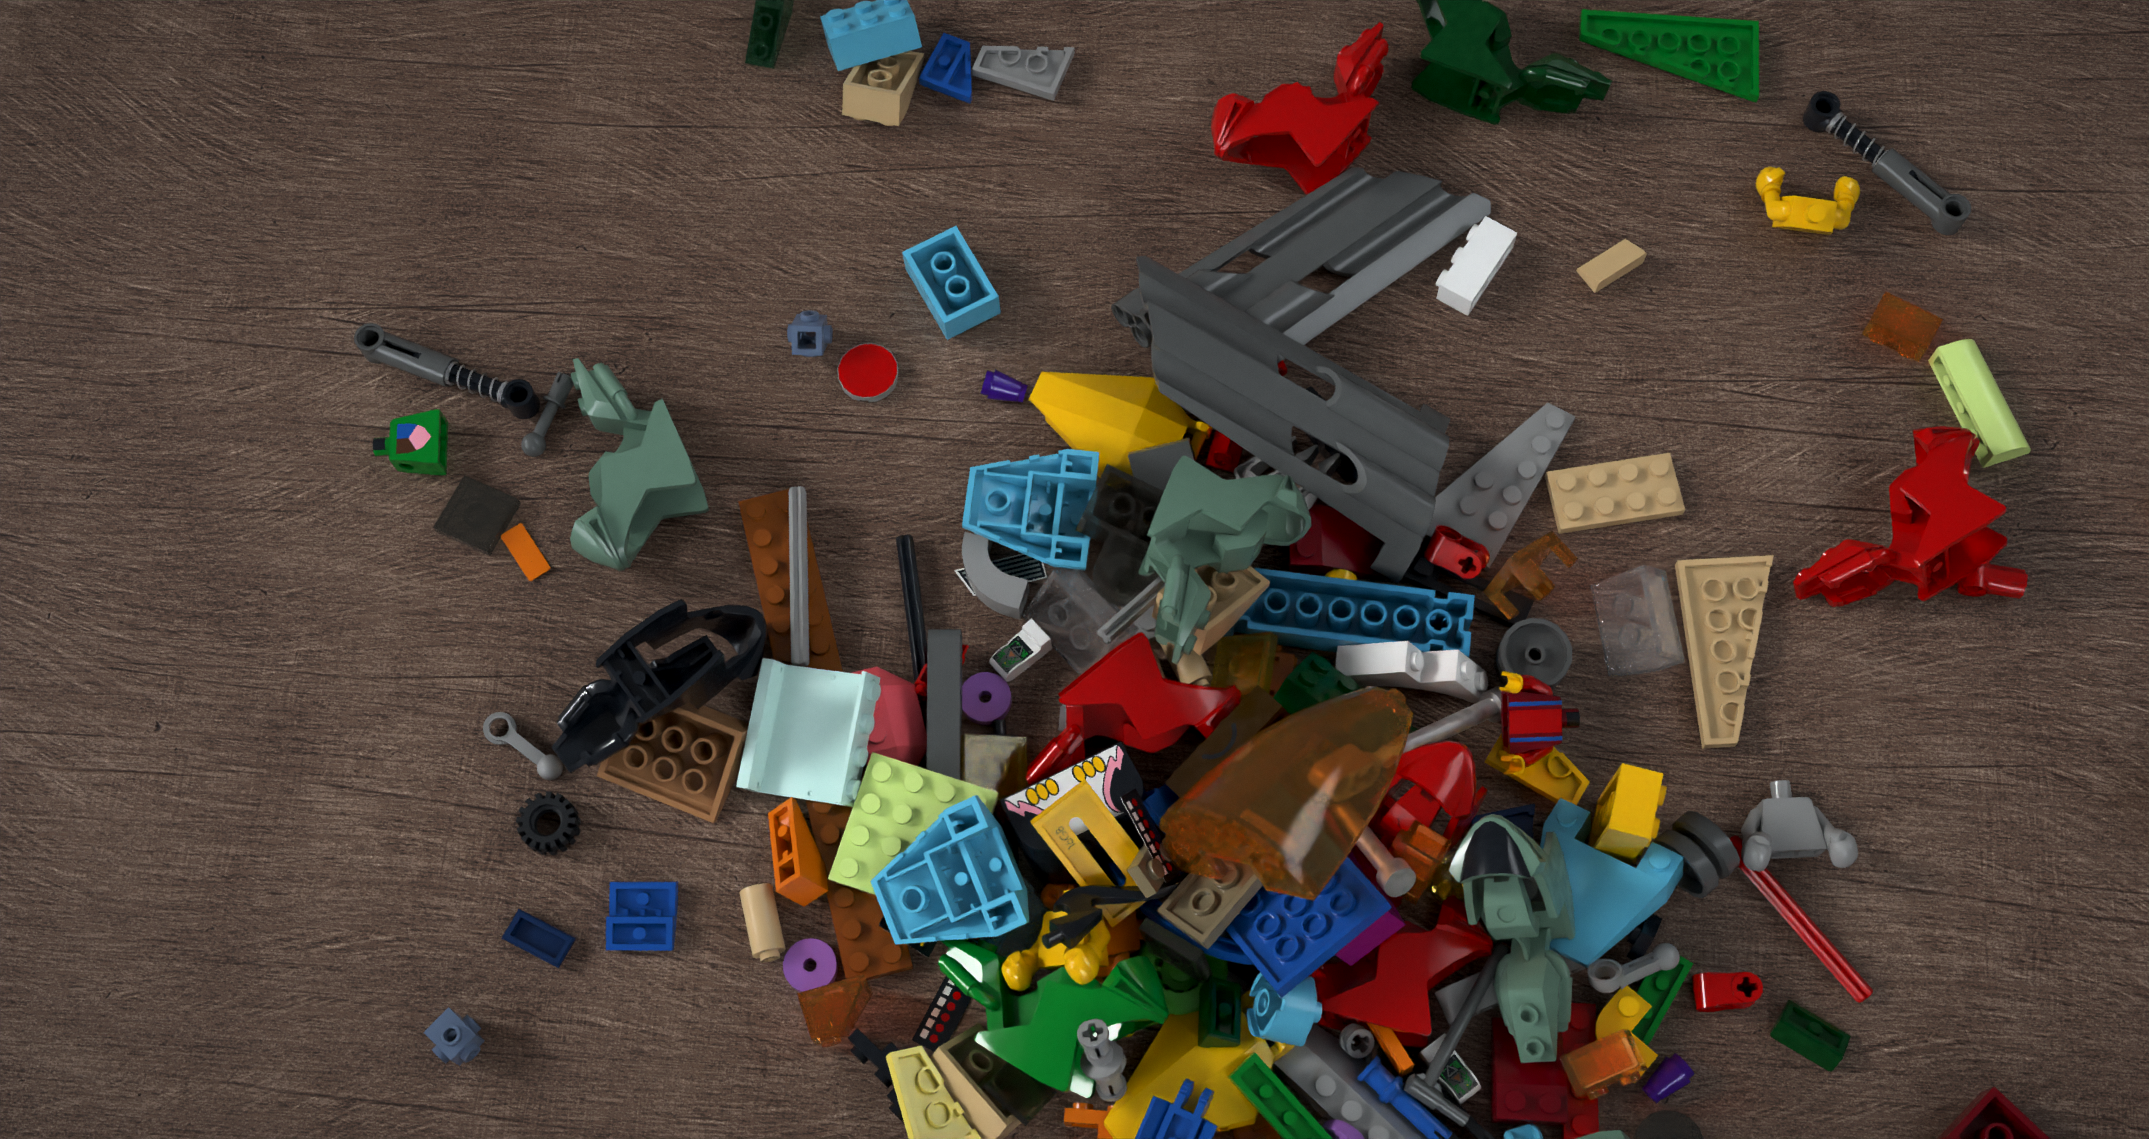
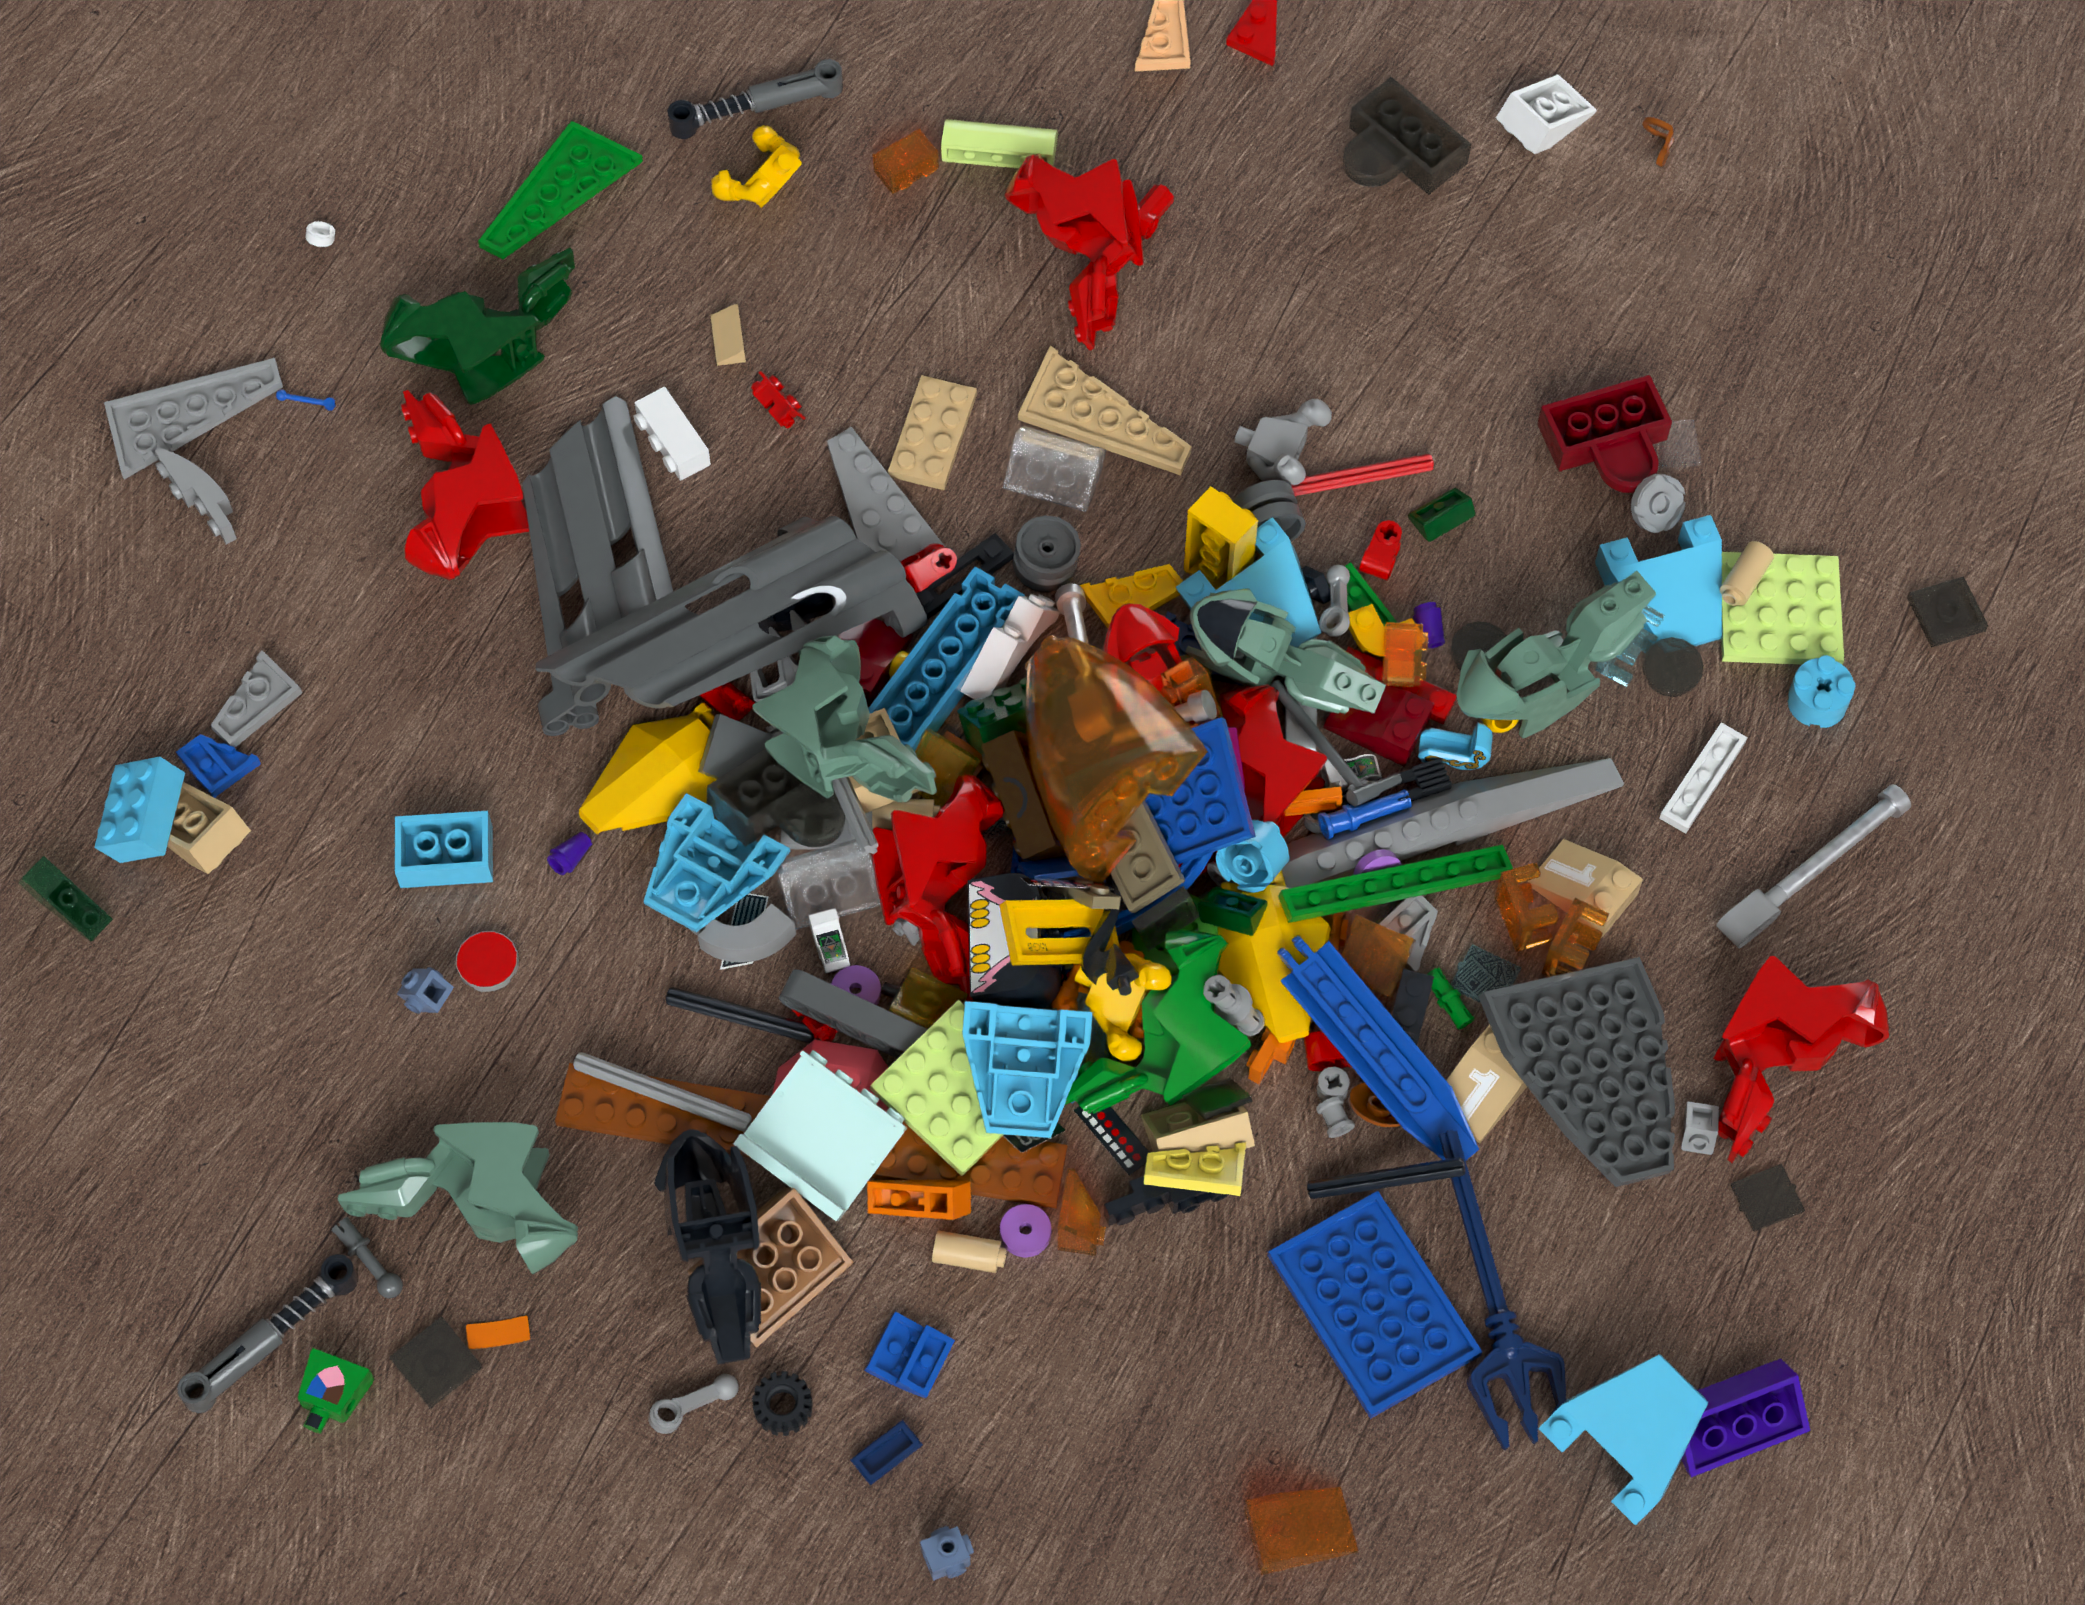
camera: 70 degrees left, 5 degrees down
light grey bush [1339,1023,1375,1058] -> none
clear orange panel [1484,531,1578,620] -> none
torso [1499,671,1580,775] -> none
none -> red hinge [751,371,805,428]

